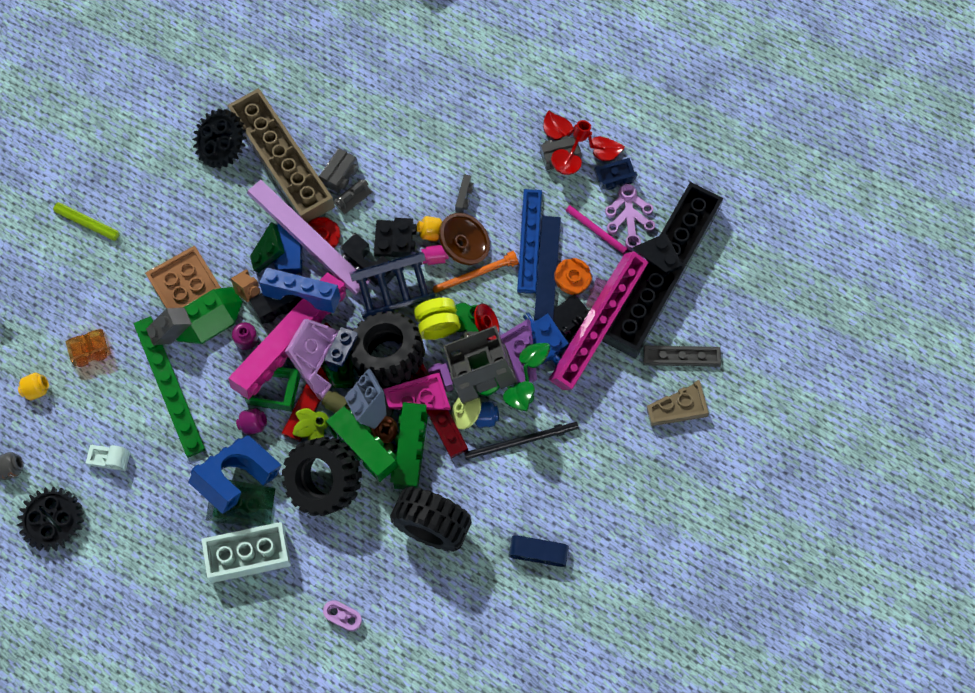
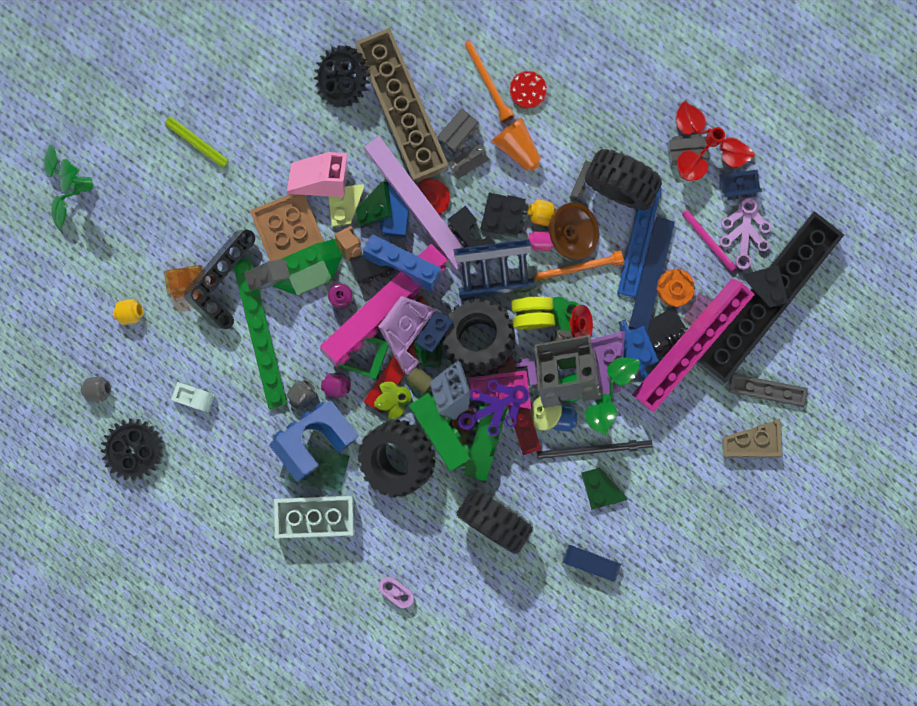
camera: 10 degrees right, 15 degrees up
none -> black beam [184,230,256,329]
none -> bright pink slope [287,152,348,197]
none -> dark grey head [287,380,316,409]
none -> yellowish green wing [328,184,364,227]
none -> dark purple plant [459,380,529,436]
none -> orange piece [465,41,515,123]
none -> orange cone [491,117,541,171]
none -> red tile [509,71,547,109]
none -> dark green wing [581,468,627,510]
none -> black tyre [585,149,662,211]

